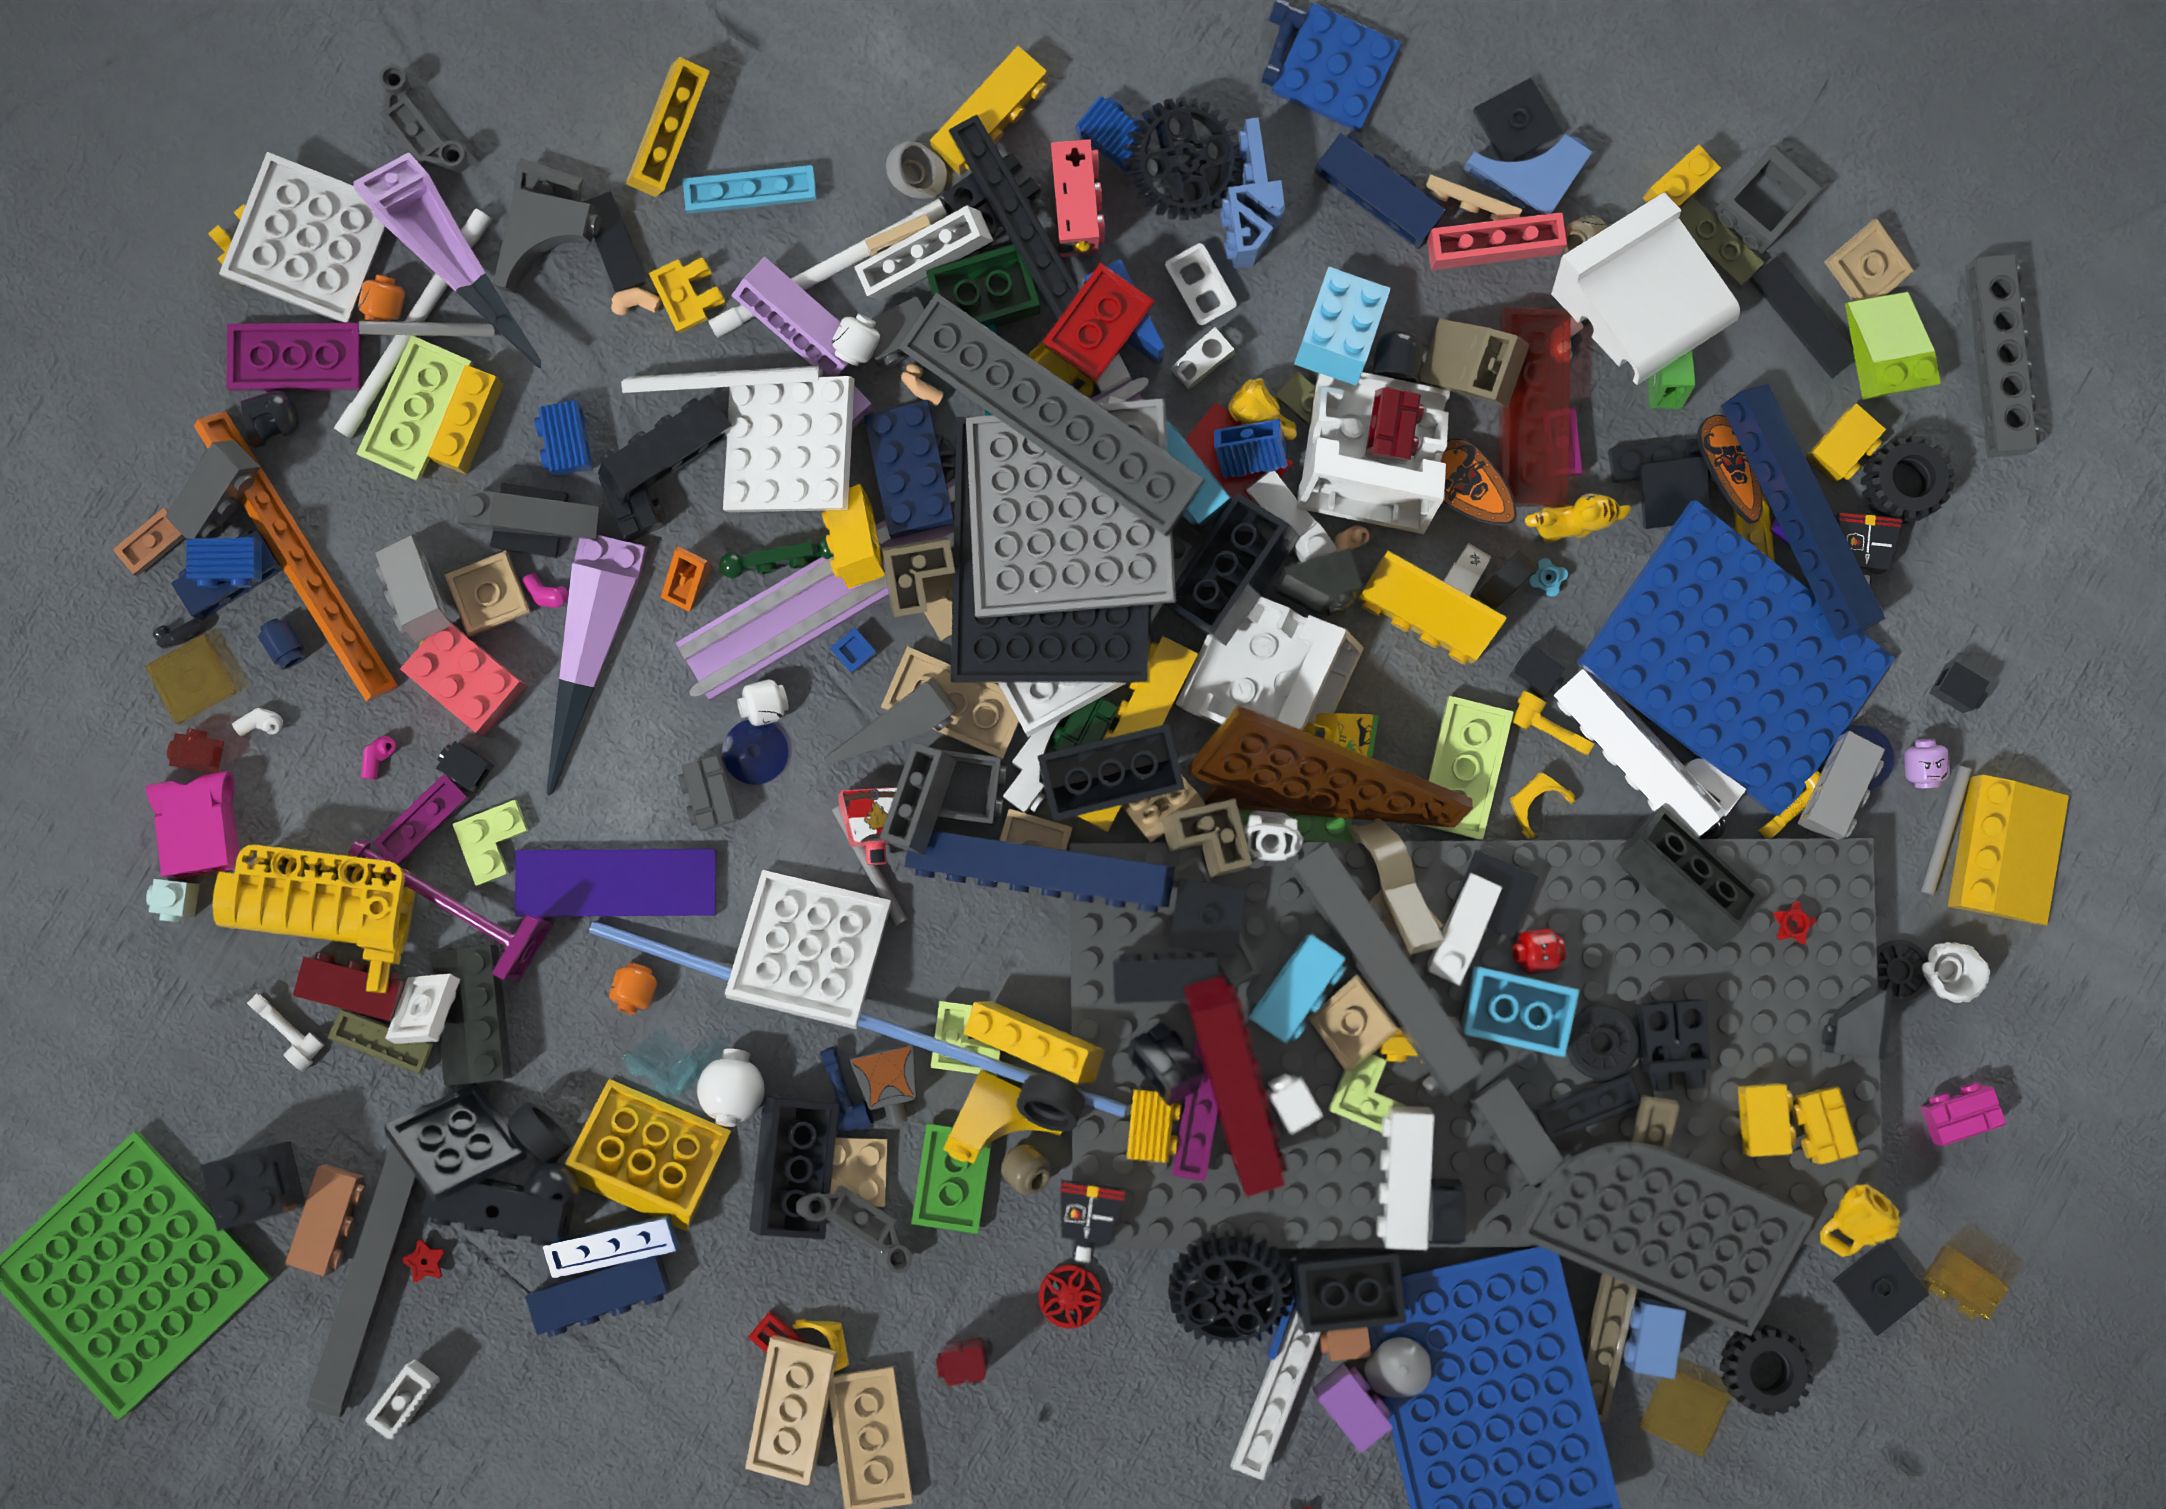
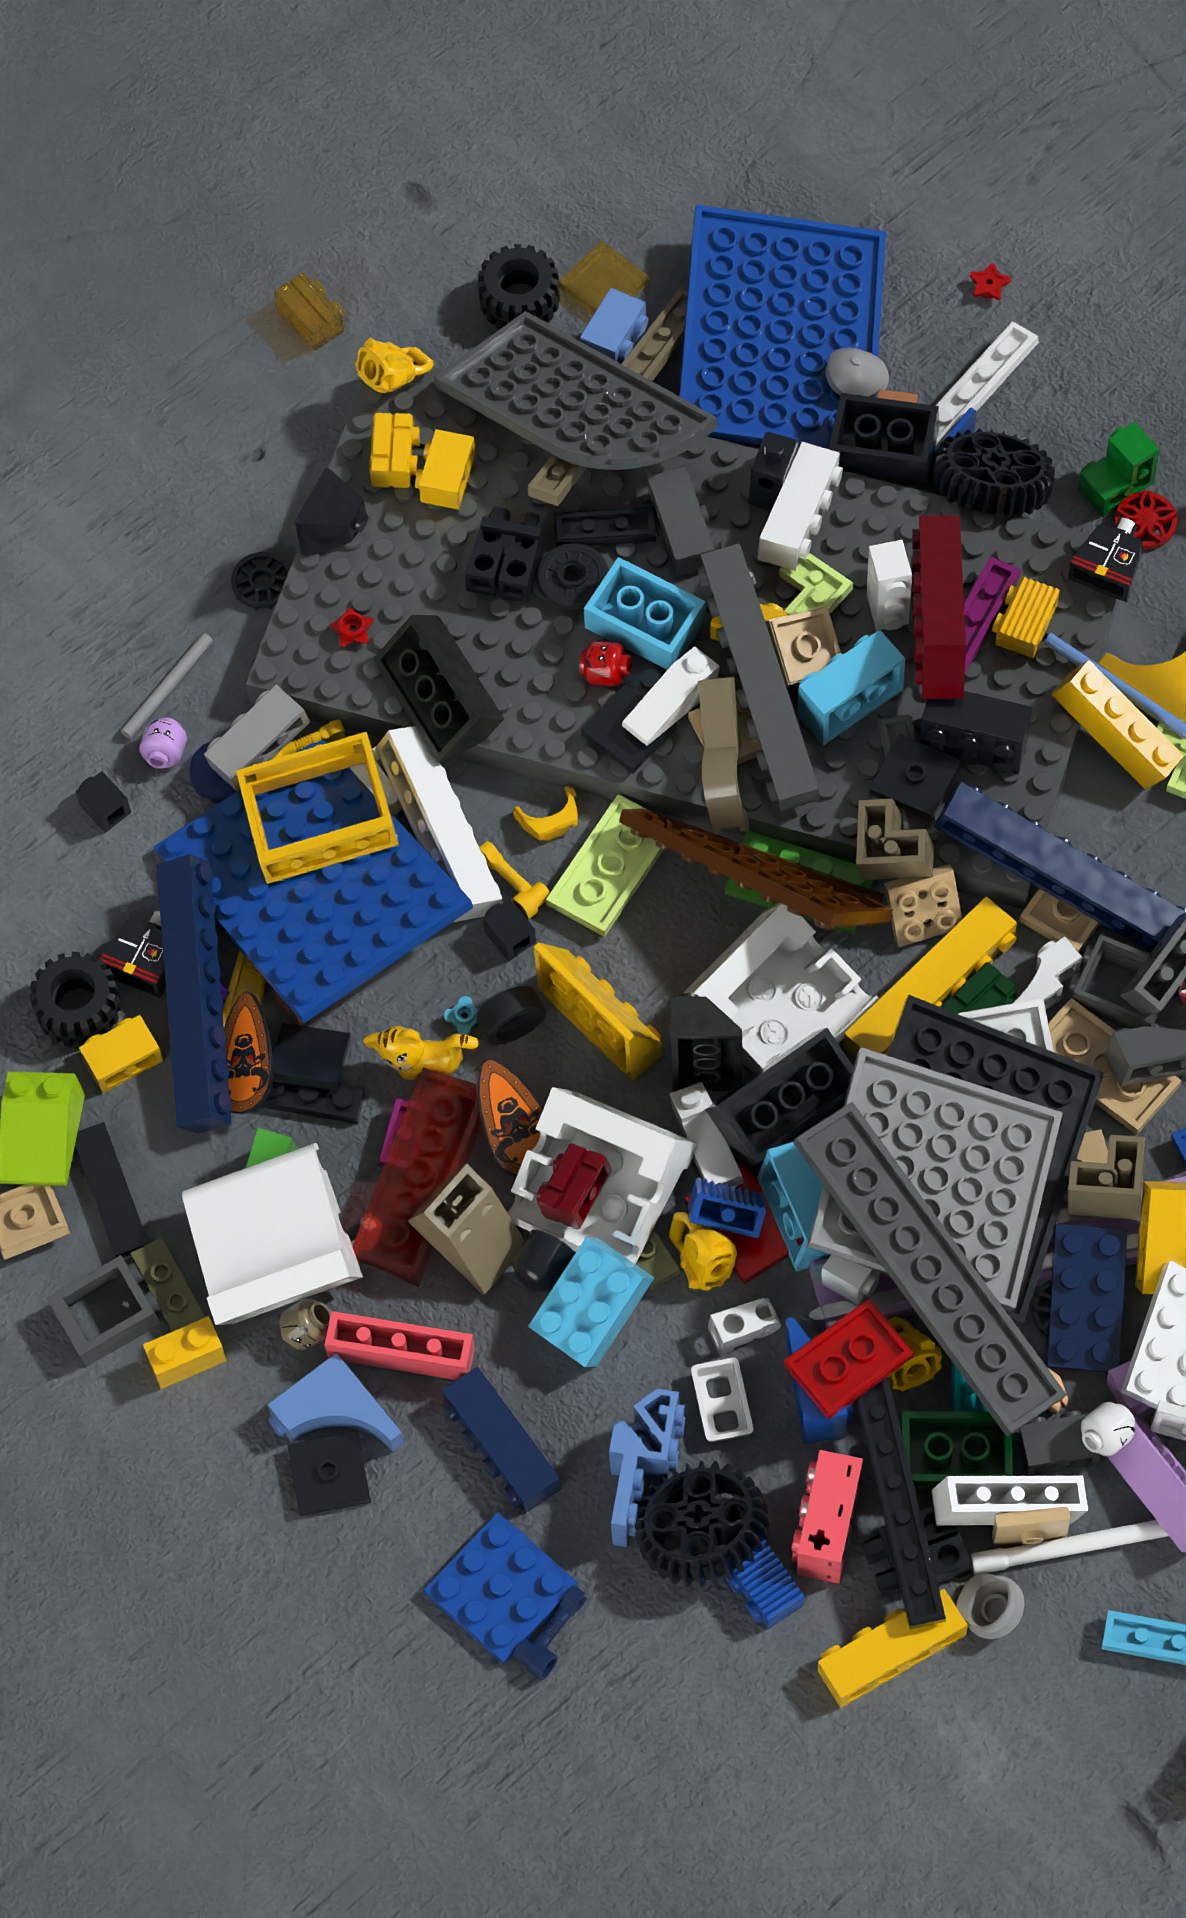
camera: 155 degrees left, 20 degrees down
dark tan head [1001,1144,1051,1194] -> none
black tyre [1016,1074,1085,1132] -> none
black slope [1037,724,1185,822] -> none
black brick [1128,1022,1204,1106] -> none
white piece [1243,811,1304,861] -> none
yellow torso [1303,713,1379,758] -> none
medium lavender brick [1312,1363,1393,1453] -> none
light nougat arm [1333,525,1370,553] -> none
tan tile [1426,174,1522,221] -> none
white leg [1443,543,1491,597] -> none
black plate [1832,1240,1930,1336] -> none
dark pink brick [1921,1082,2006,1146] -> none
white hair [1922,942,1991,1003] -> none
yellow slope [1947,775,2069,926] -> none
none -> yellow window [236,732,399,884]
none -> green brick [1078,422,1160,517]

